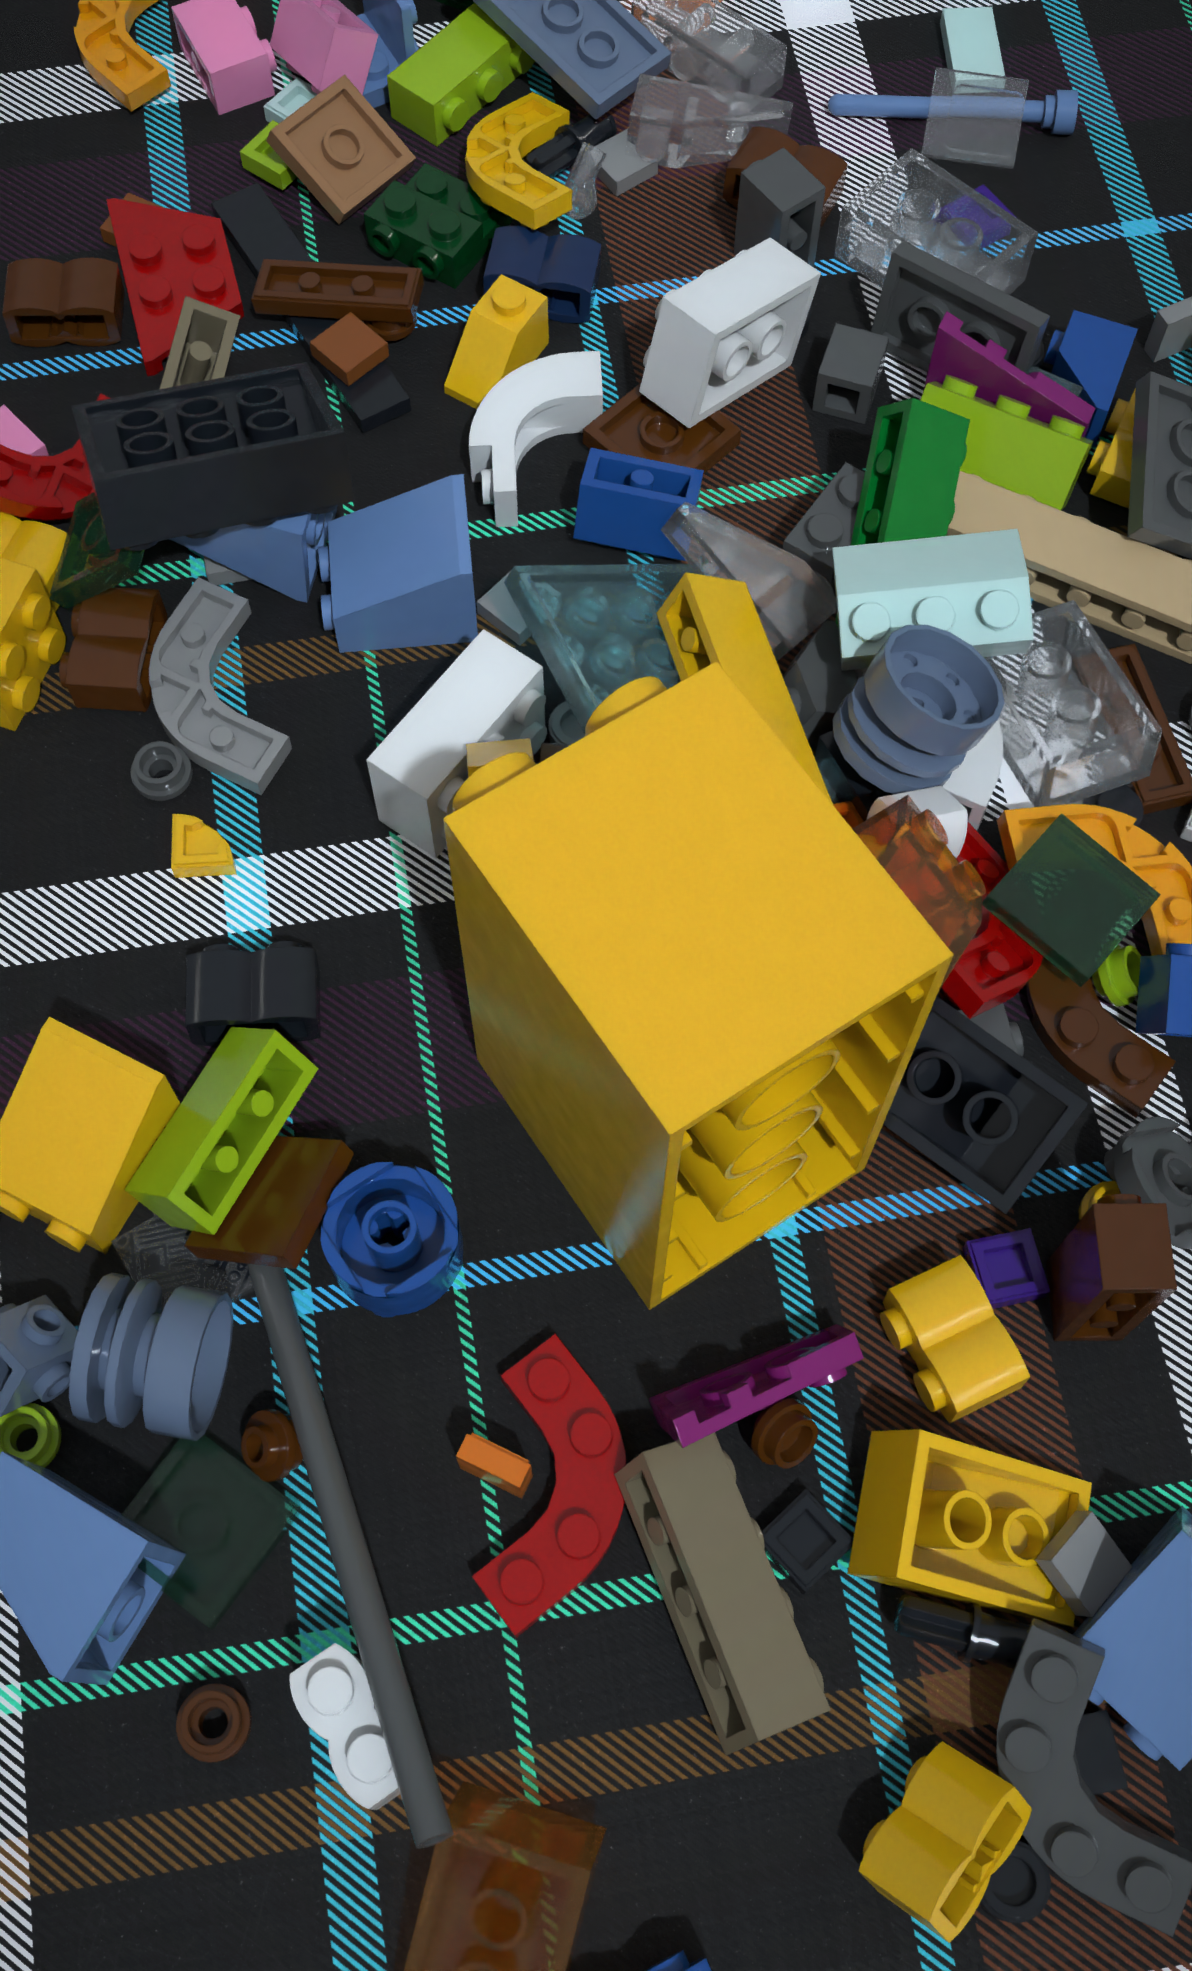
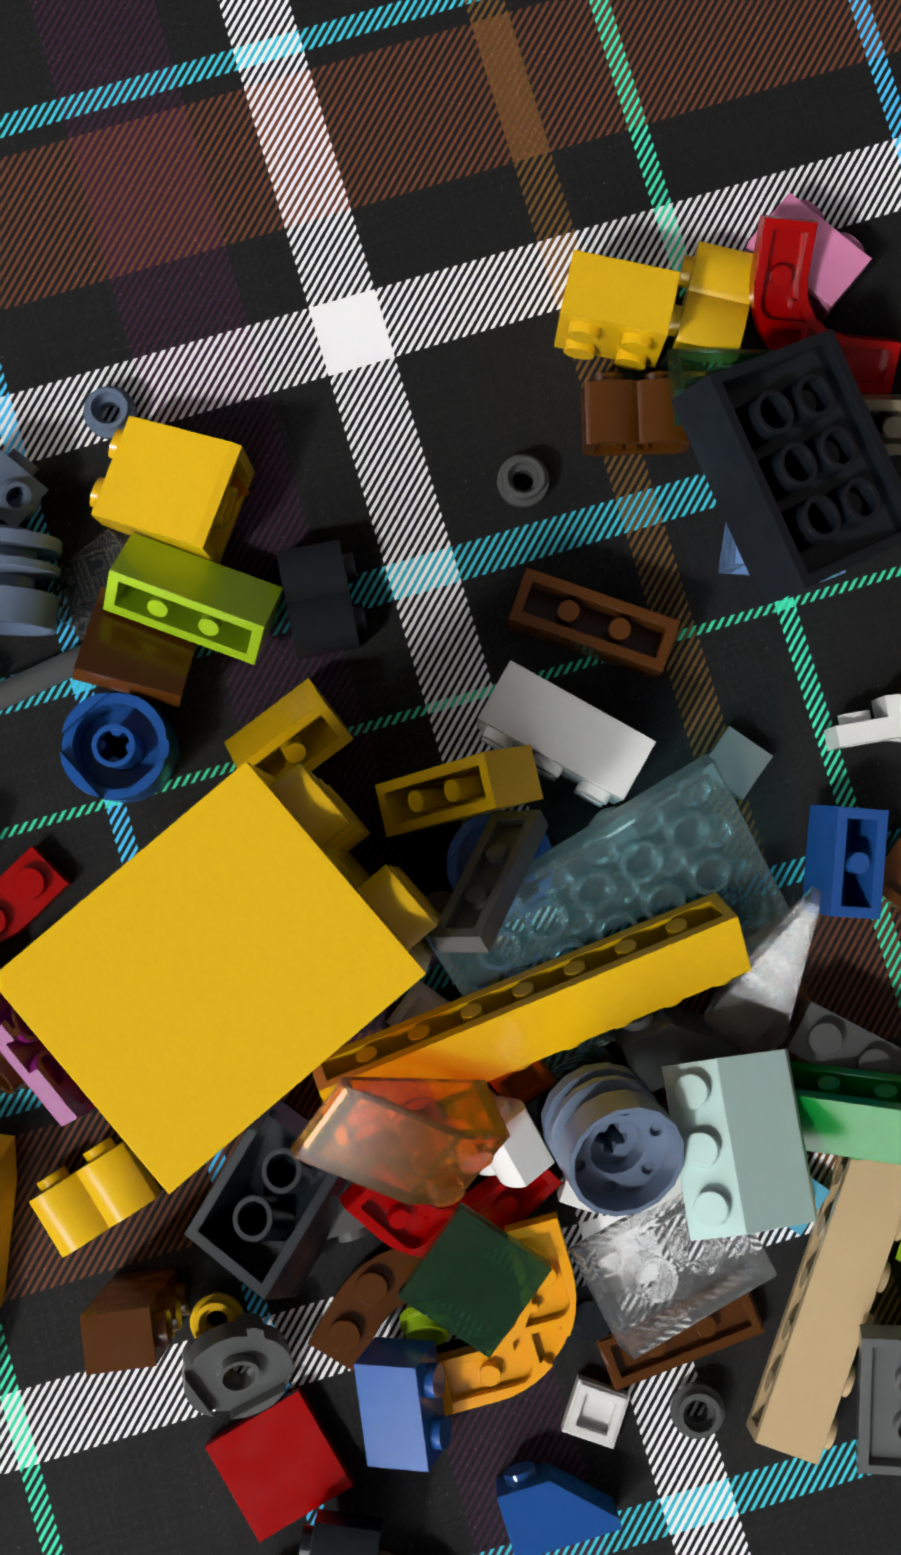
camera: 85 degrees right, 20 degrees up
light grey plate [149,577,292,795] -> none
yellow tile [171,814,237,878] -> none
medium blue slope [318,474,478,653] -> none
dark purple tile [962,1228,1050,1309] -> none
none -> yellow brick [224,678,353,779]
none -> reddish brown brick [507,567,680,679]

